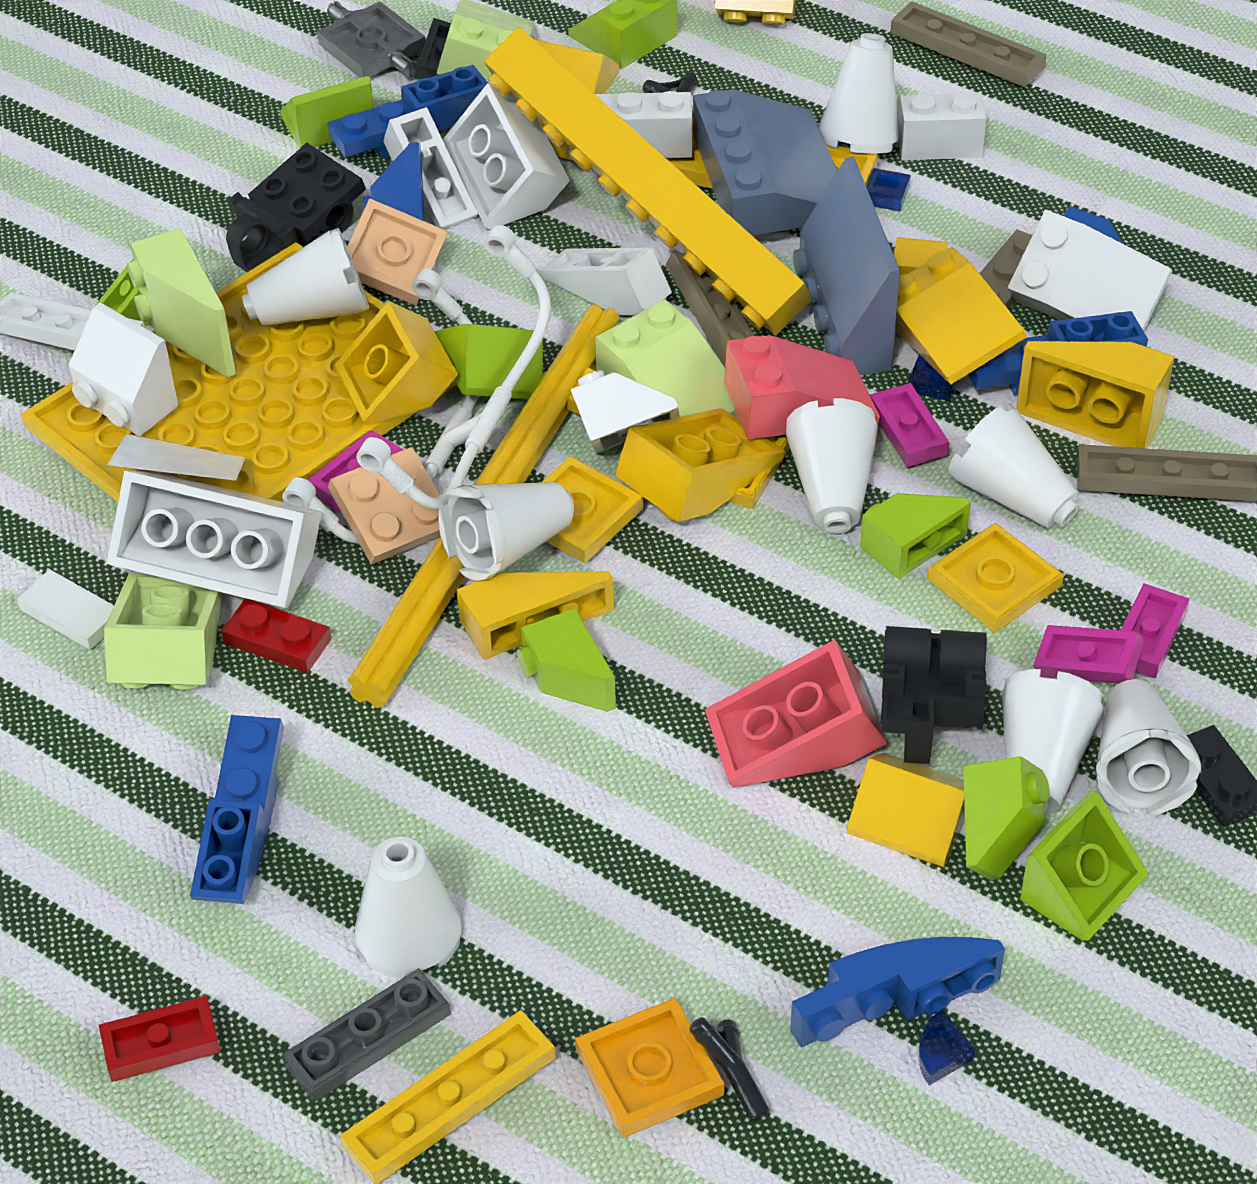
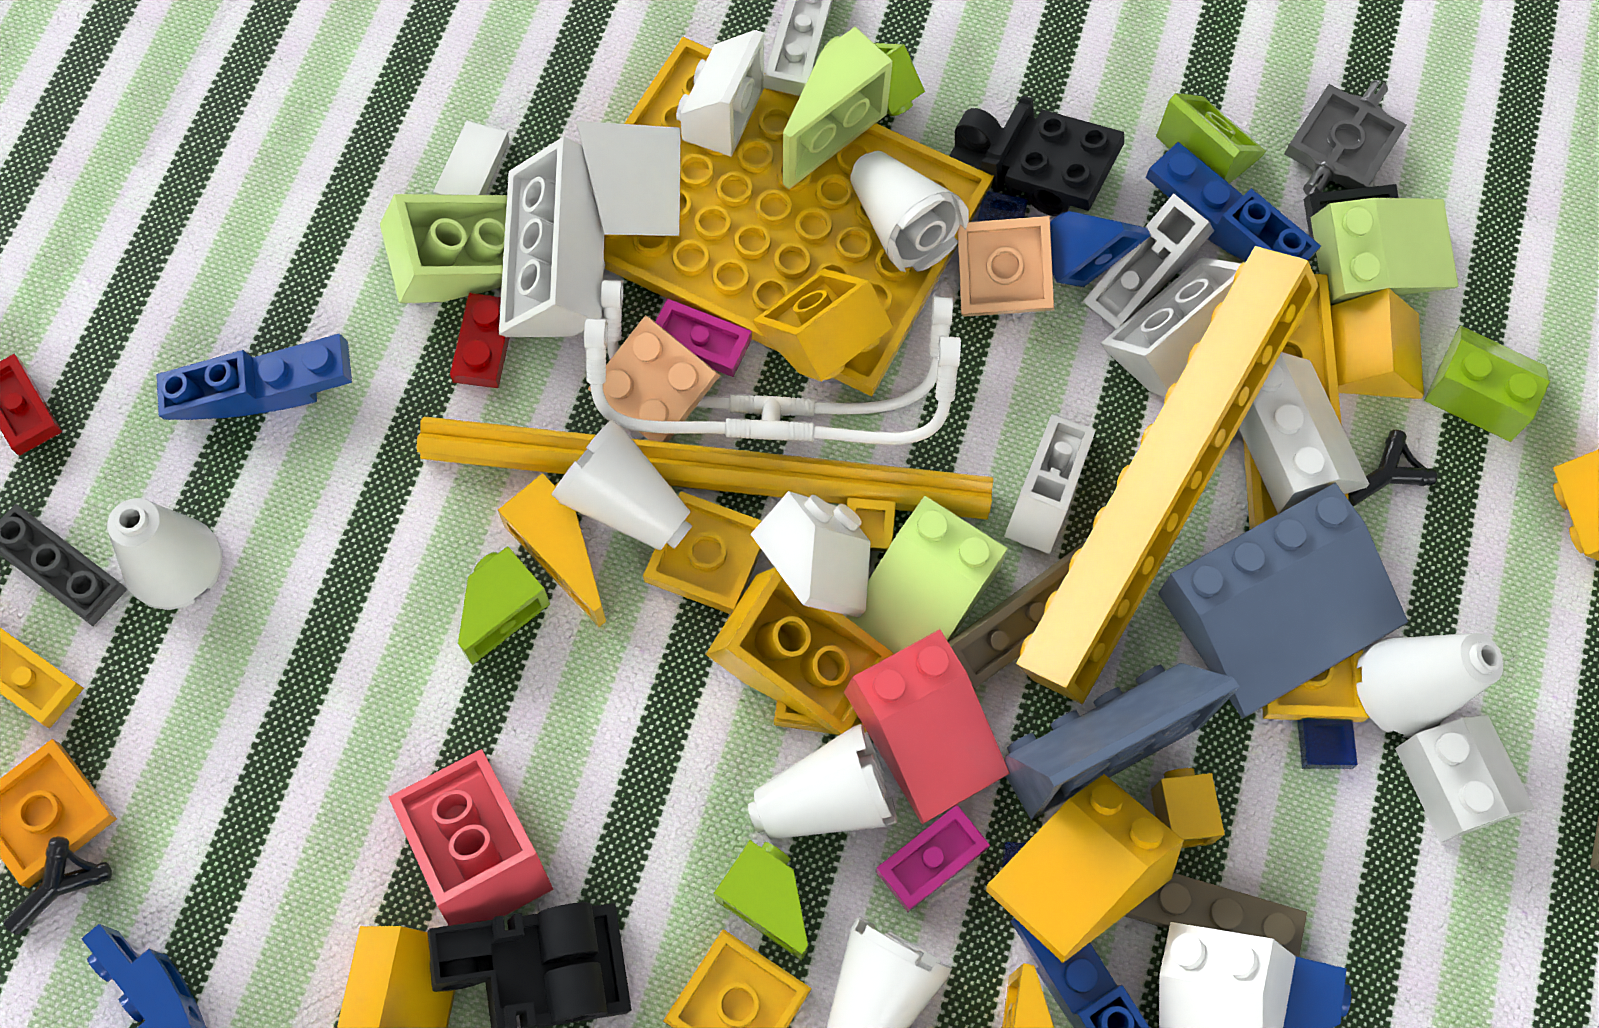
camera: 70 degrees right, 20 degrees up
lime slope [434,324,543,400] -> none

